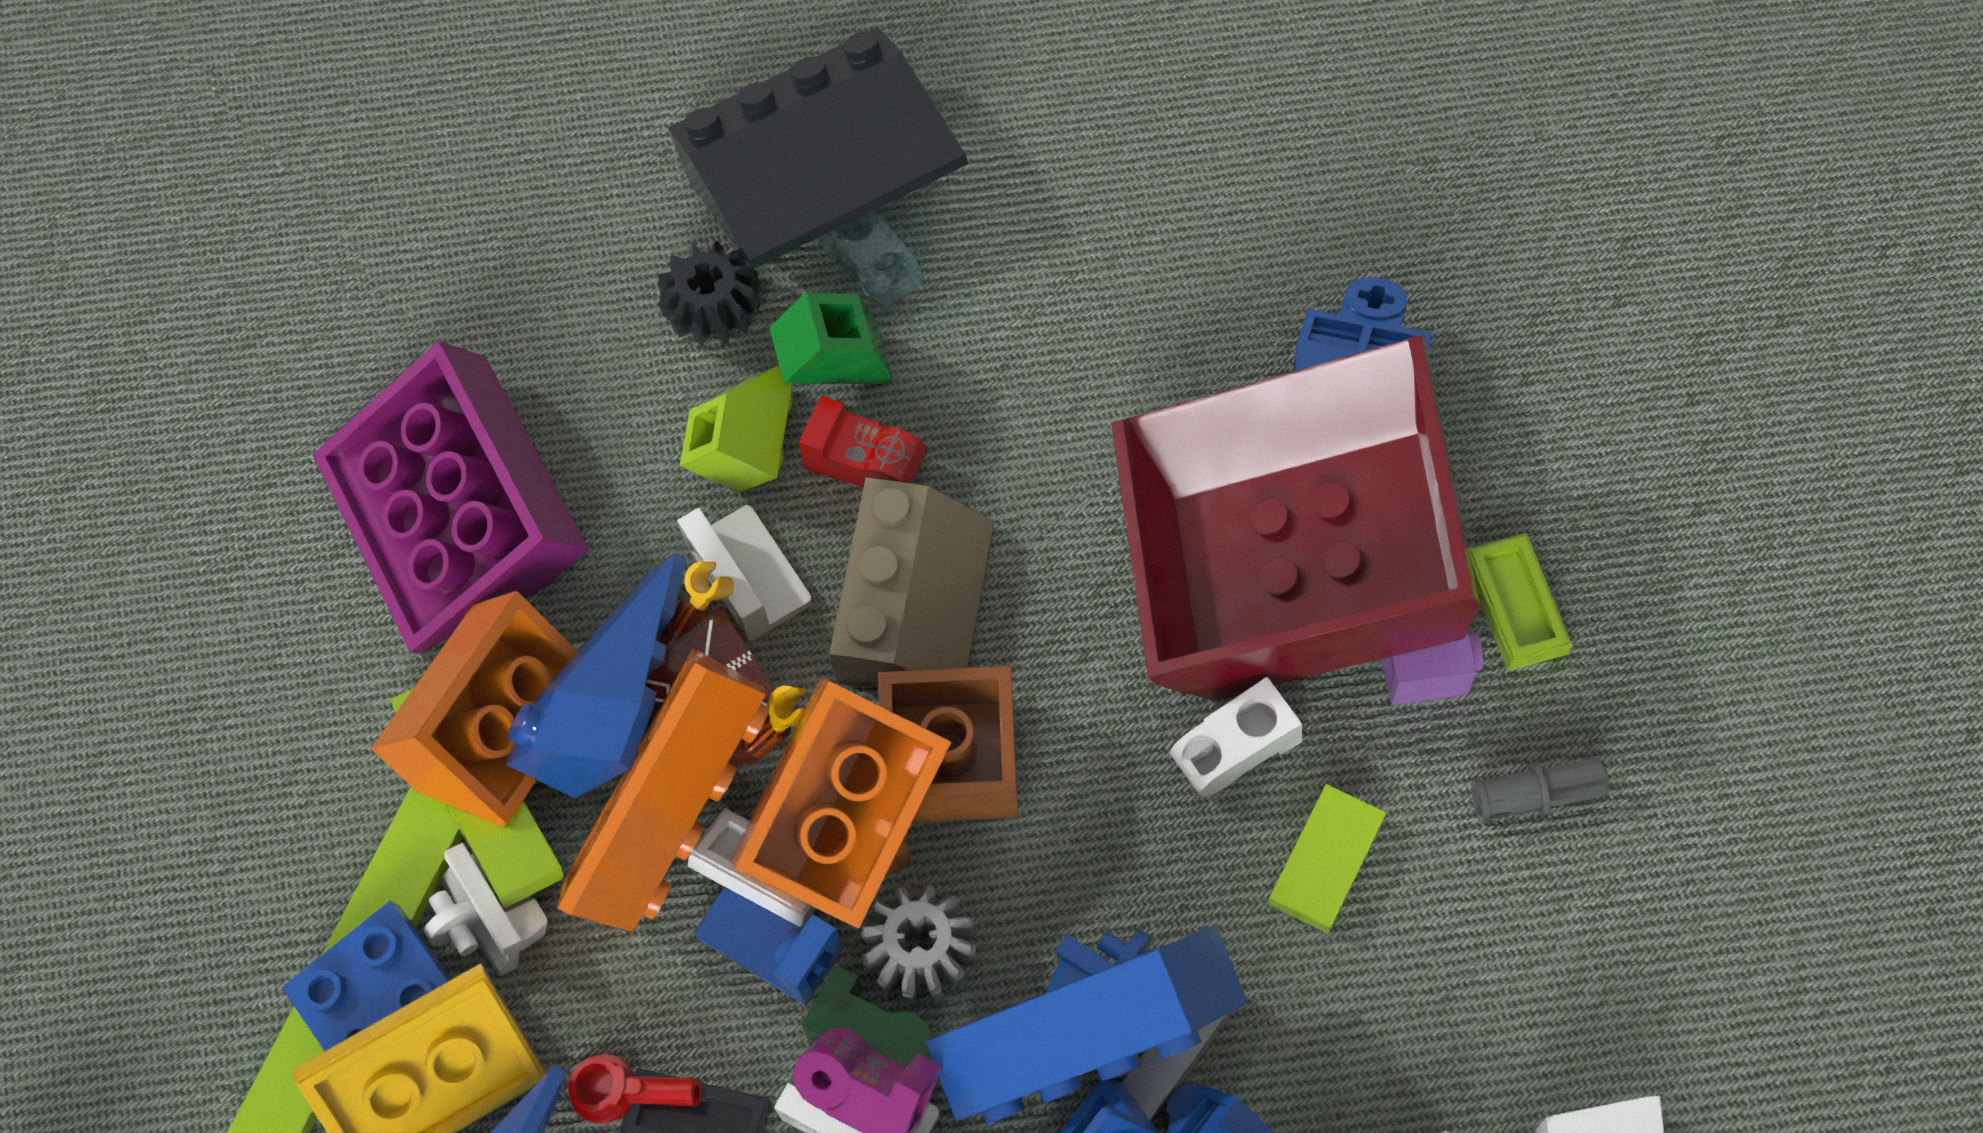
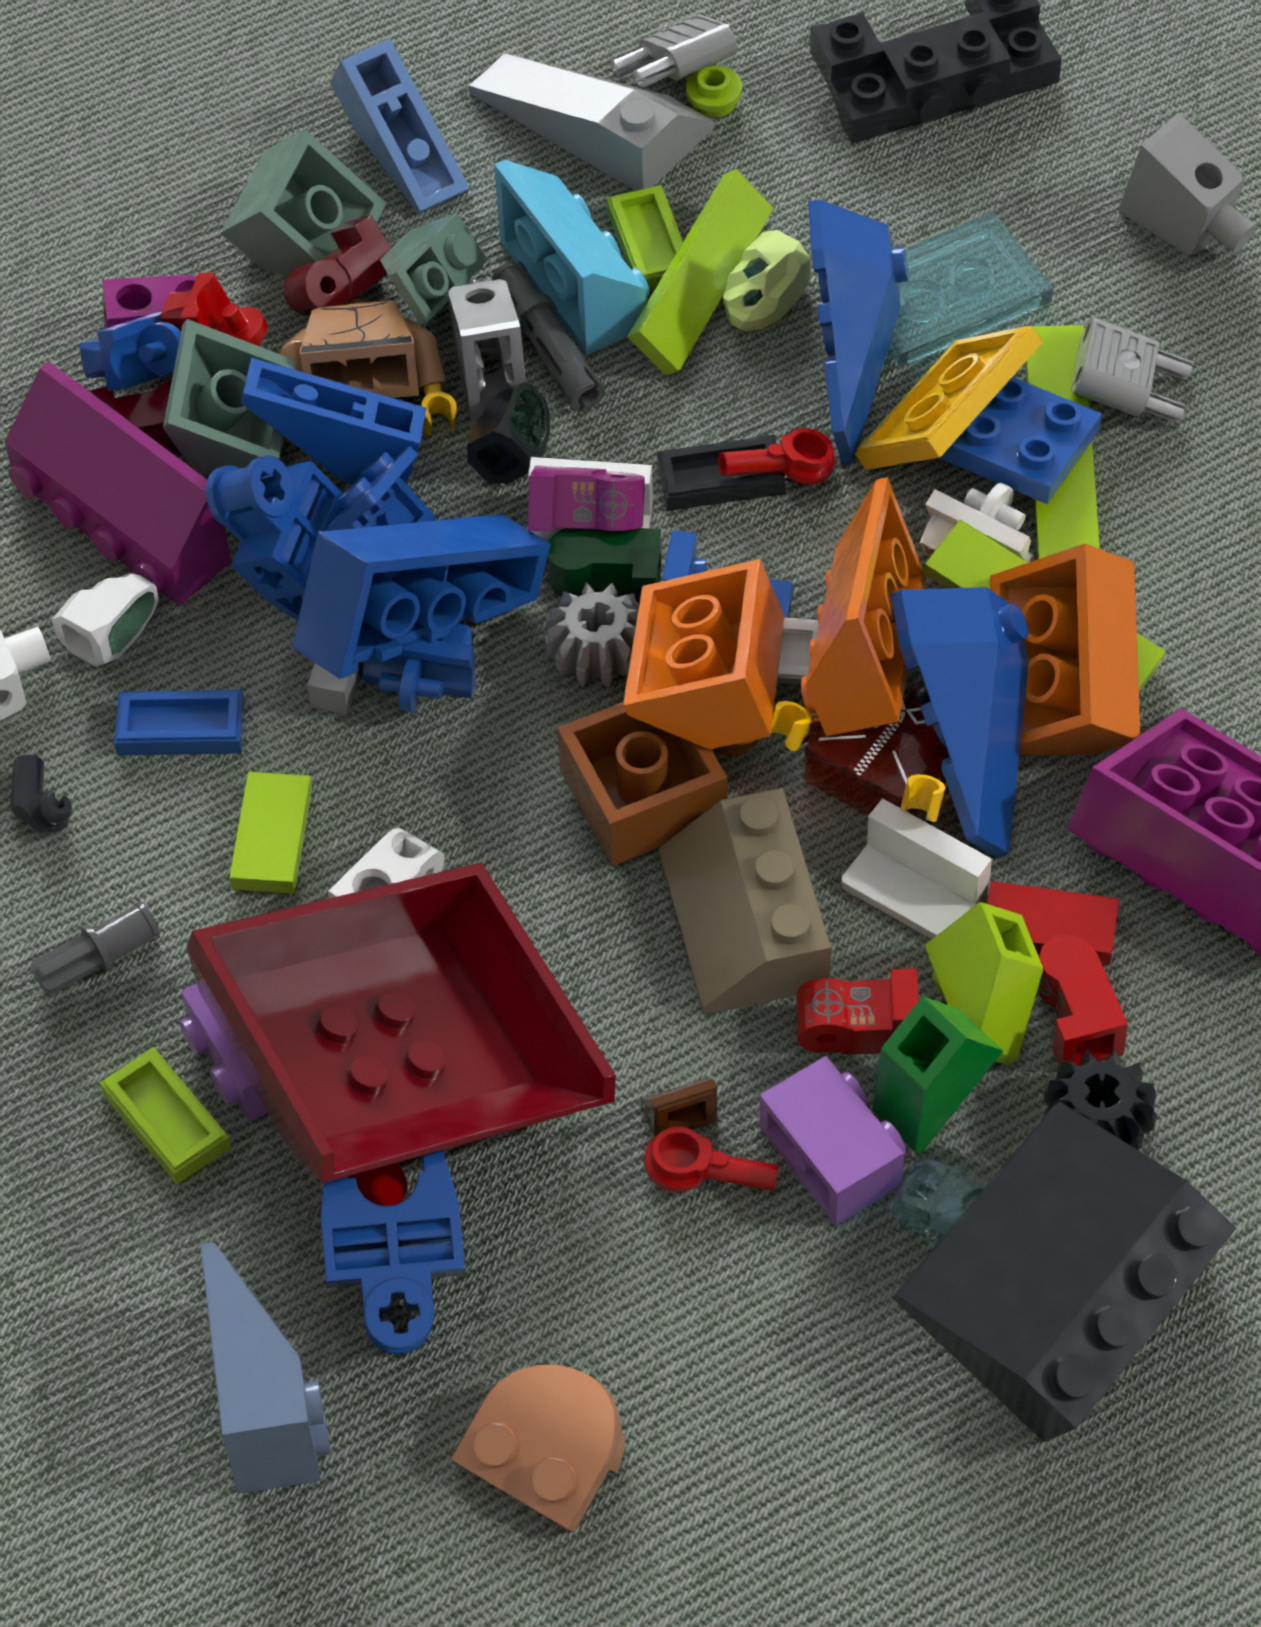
camera: 155 degrees right, 10 degrees down
none -> black arm [10,755,73,834]
none -> blue tile [114,690,245,755]
none -> sand blue slope [200,1242,331,1494]
none -> nougat slope [451,1365,625,1532]
none -> reddish brown slope [641,1079,718,1137]
none -> red plate [644,1126,779,1192]
none -> medium lavender brick [760,1056,906,1225]
none -> red tile [987,881,1119,965]
none -> red leg [1038,934,1128,1066]
none -> light grey piece [1071,316,1192,423]

